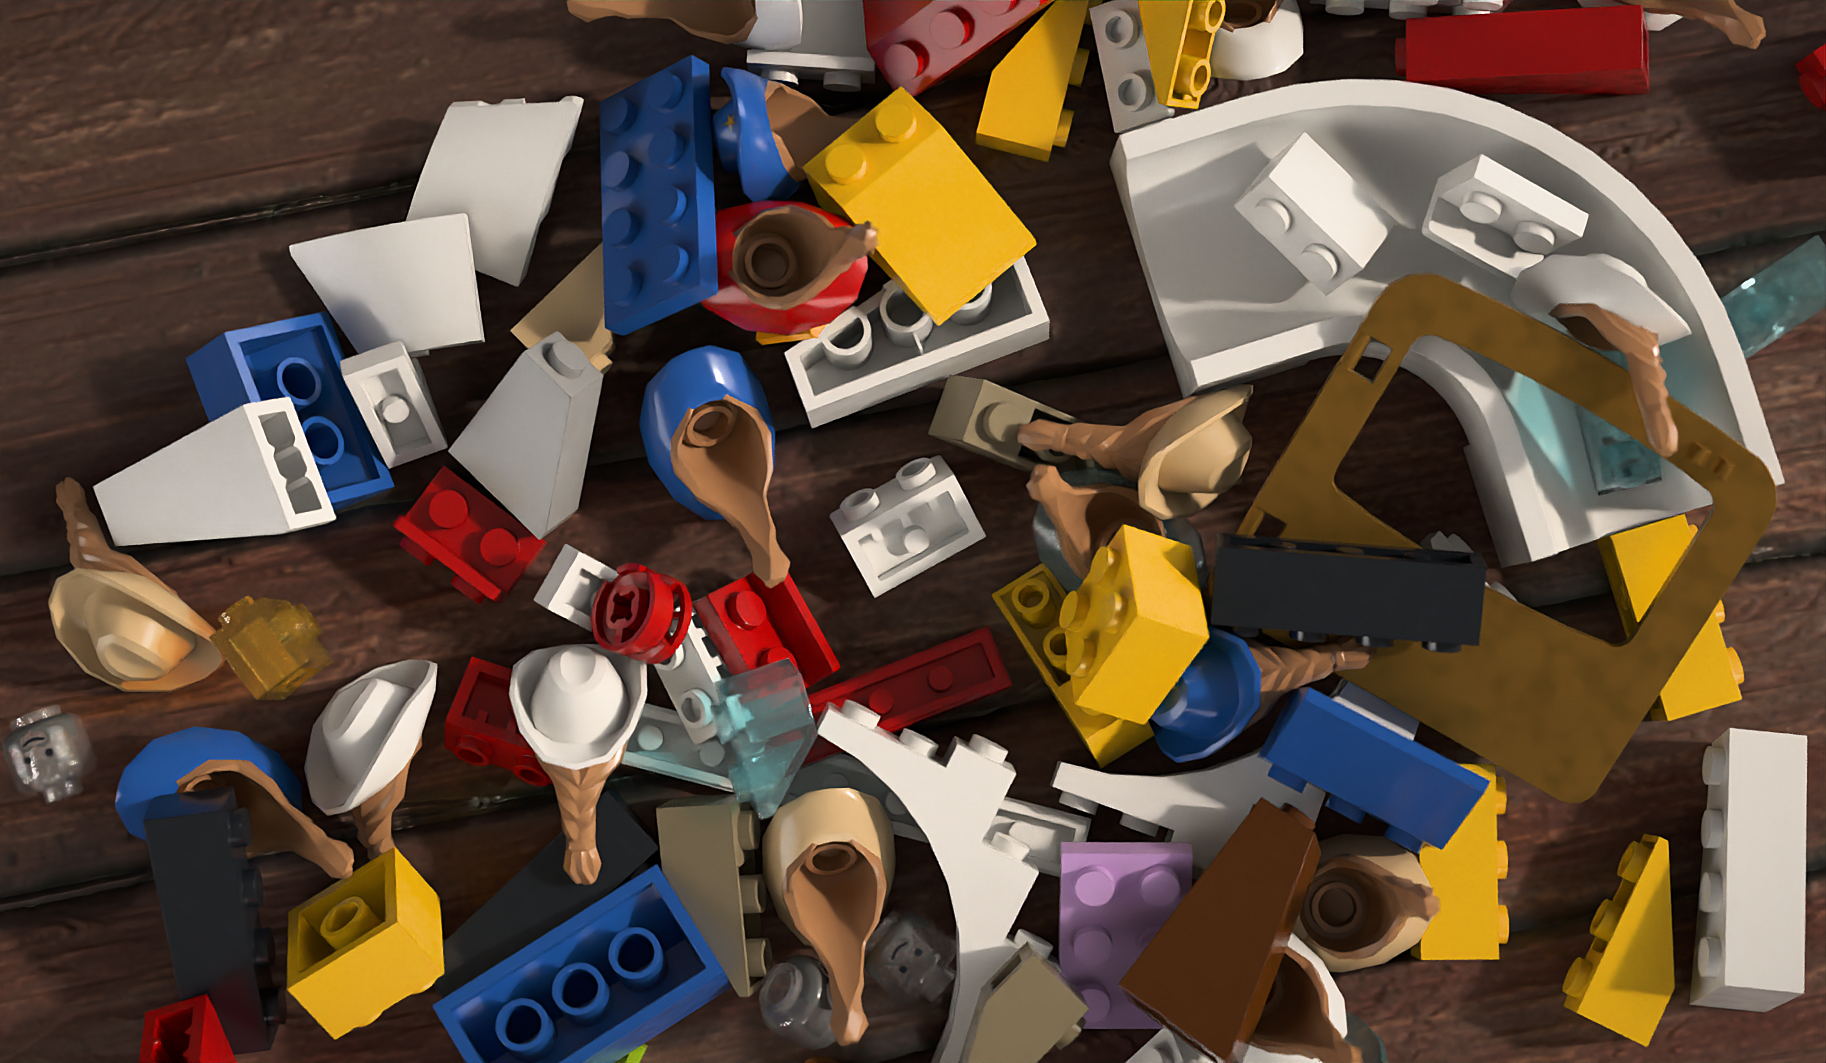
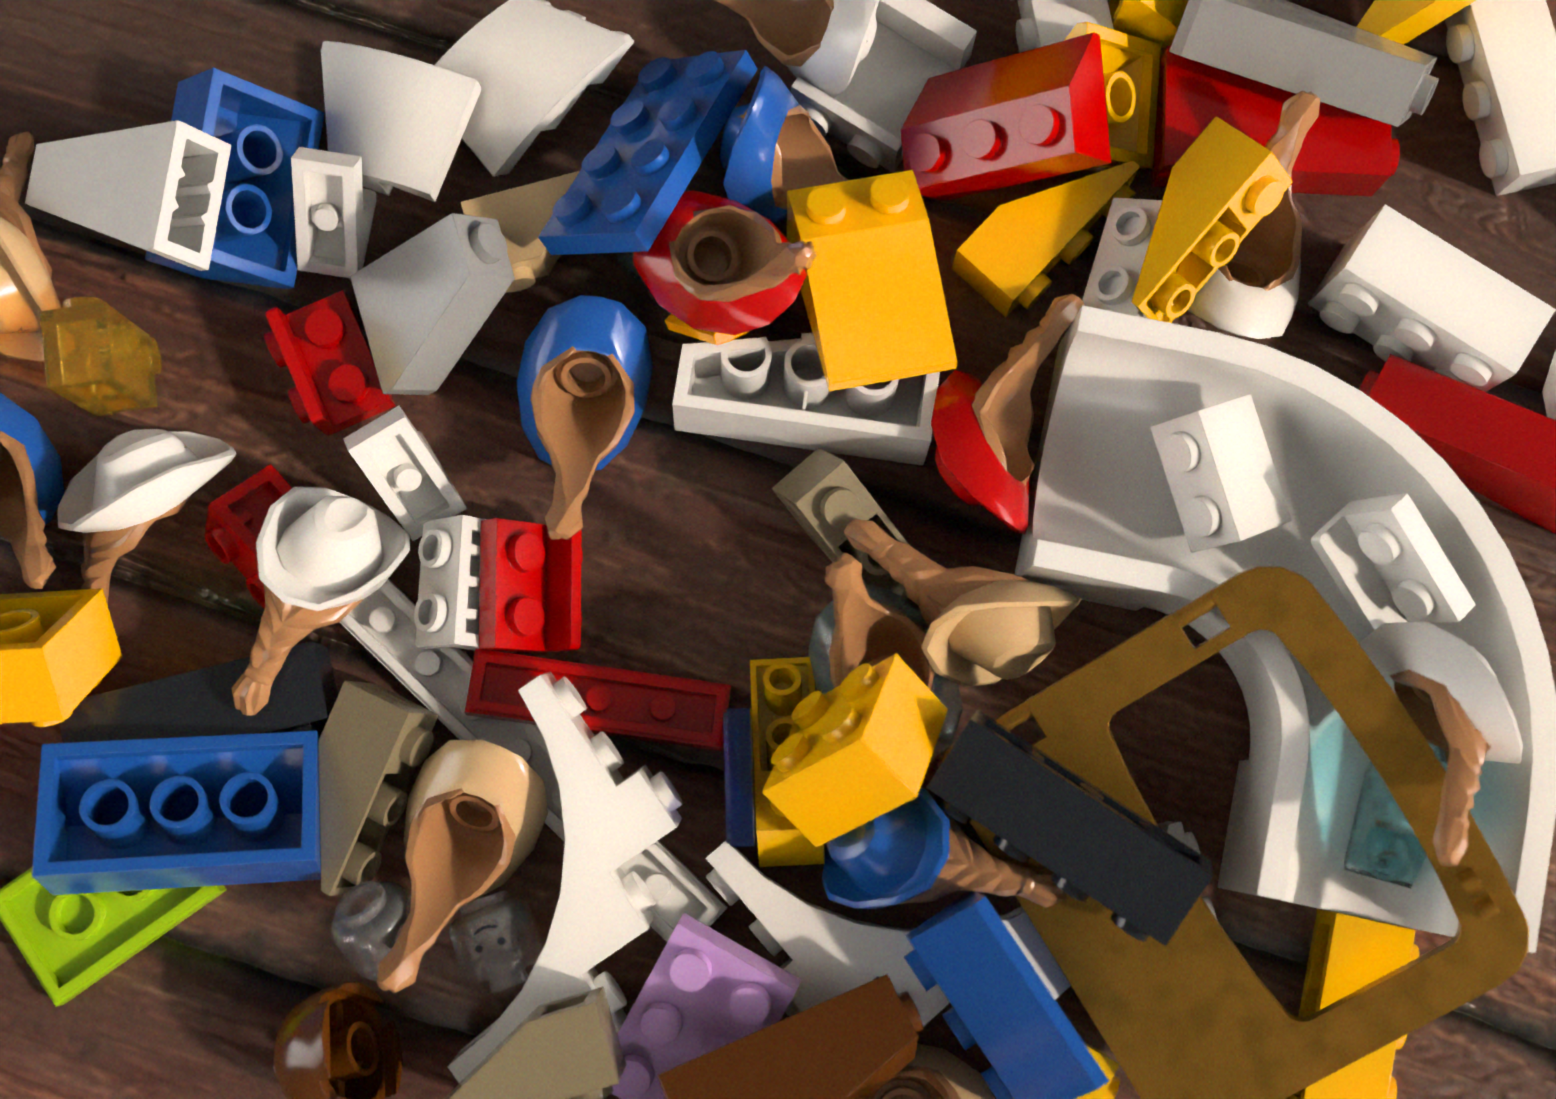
camera: 30 degrees right, 5 degrees down
red wheel [591,563,692,664] -> none
clear light blue slope [710,658,818,820] -> none
white bracket [830,455,986,598] -> none
none -> clear blue tile [723,708,756,847]
none -> hat [931,293,1084,535]

